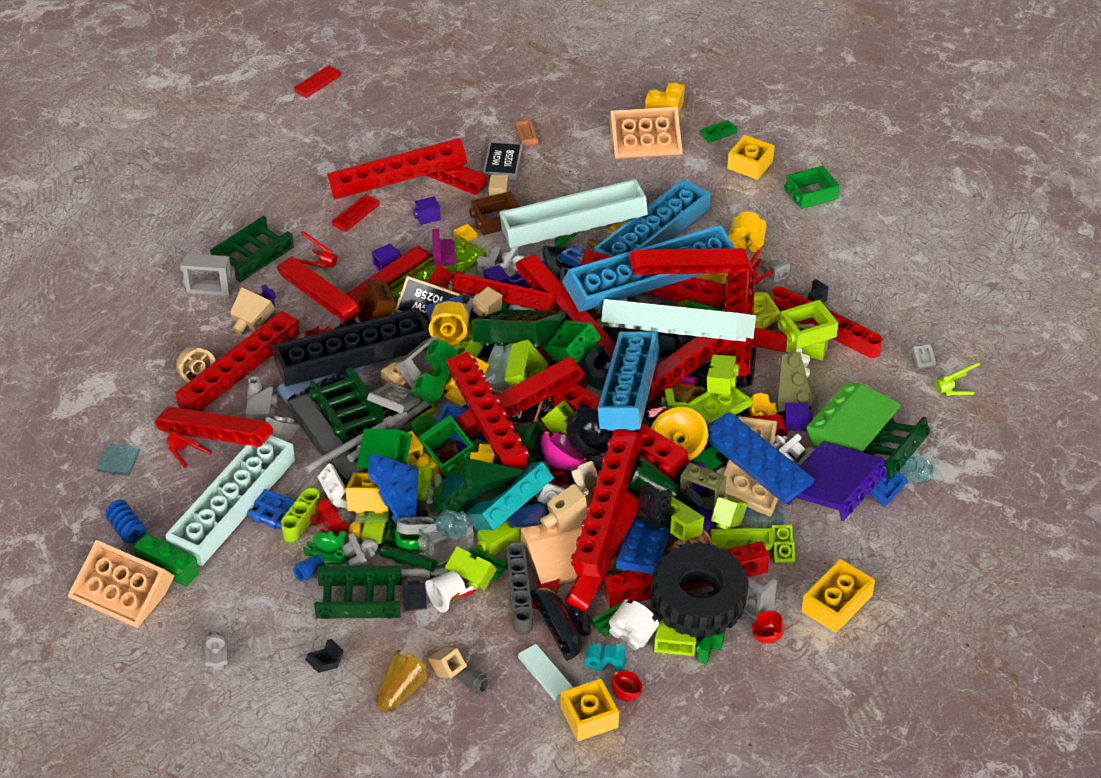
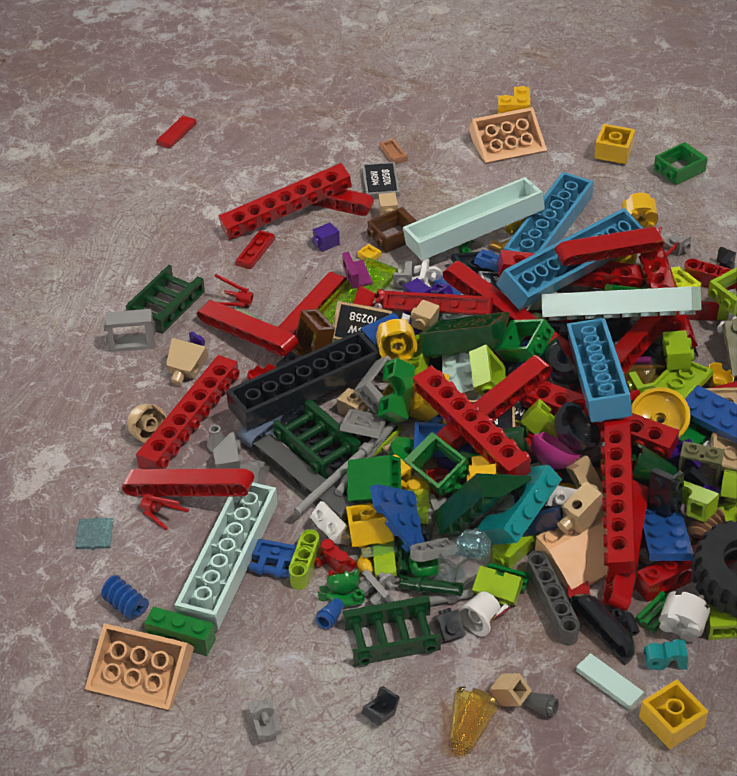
camera: 10 degrees left, 0 degrees up
dark purple brick [372,243,401,271] -> none
red hair [610,670,644,702] -> none
green tile [700,120,737,143] -> none

